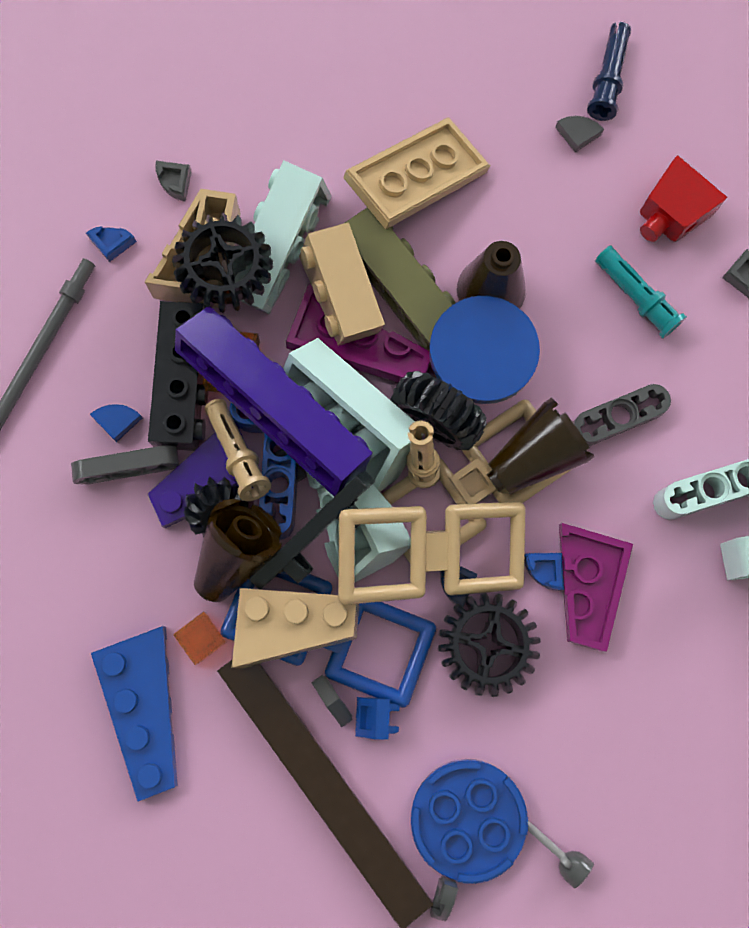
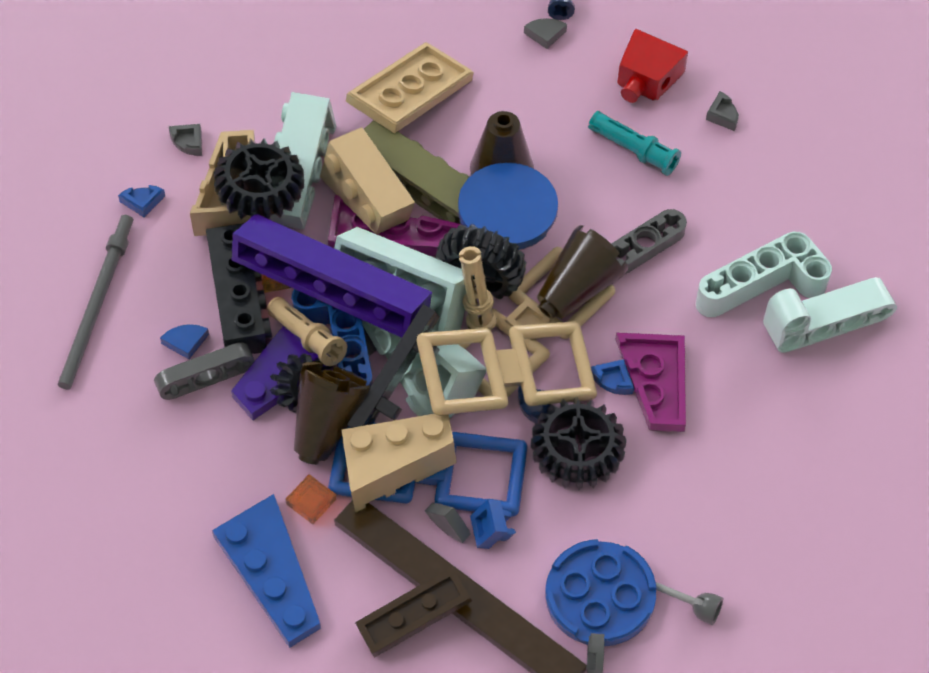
camera: 10 degrees left, 20 degrees down
none -> dark brown plate [355,566,472,658]

